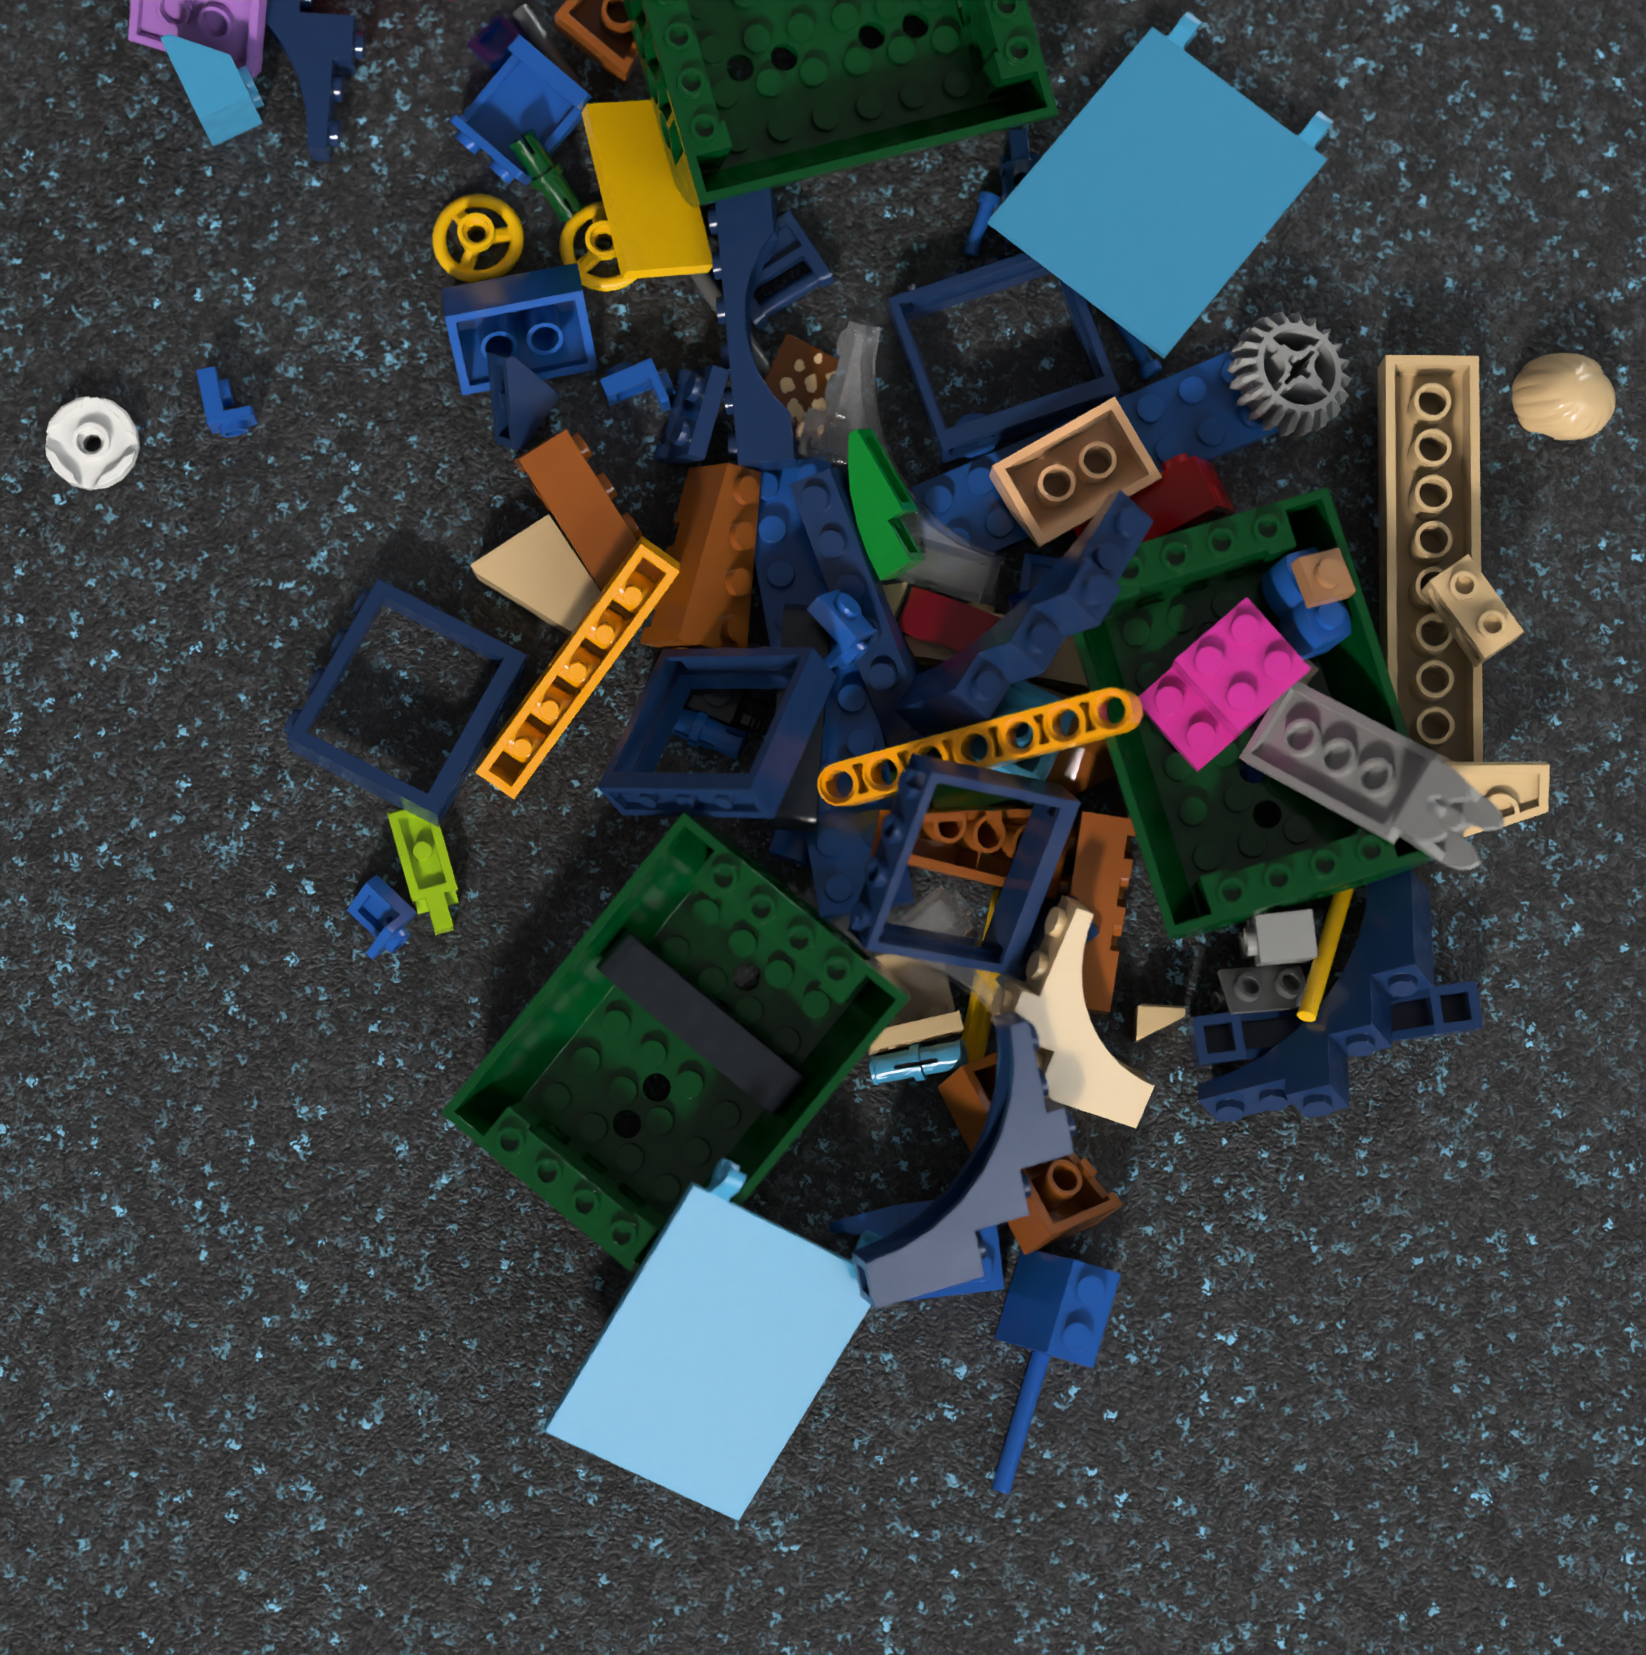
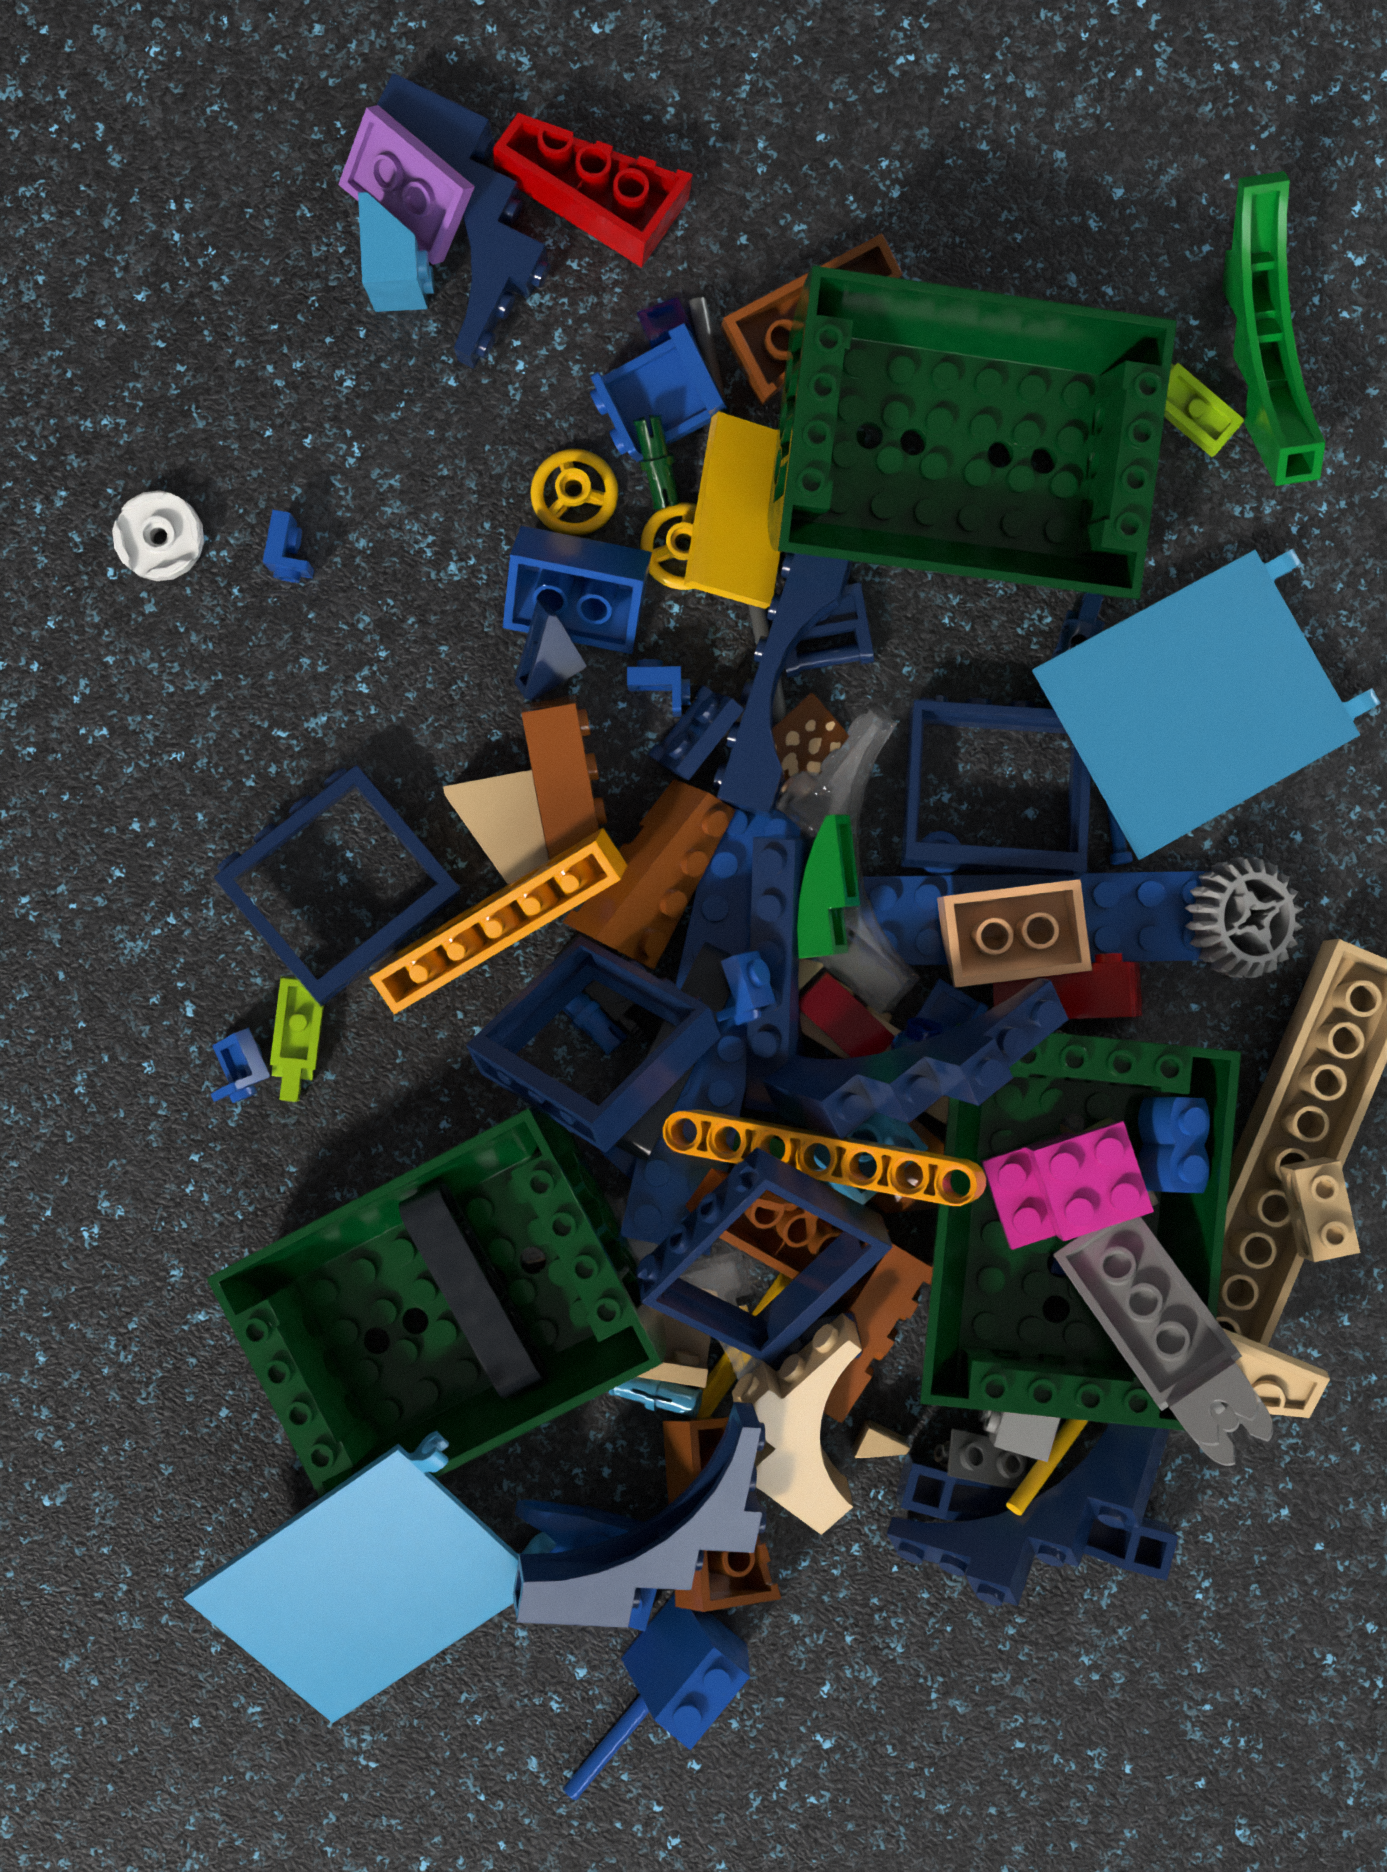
camera: 20 degrees right, 5 degrees up
blue piece [963,191,1001,258] -> none
medium nougat plate [1290,548,1356,609] -> none

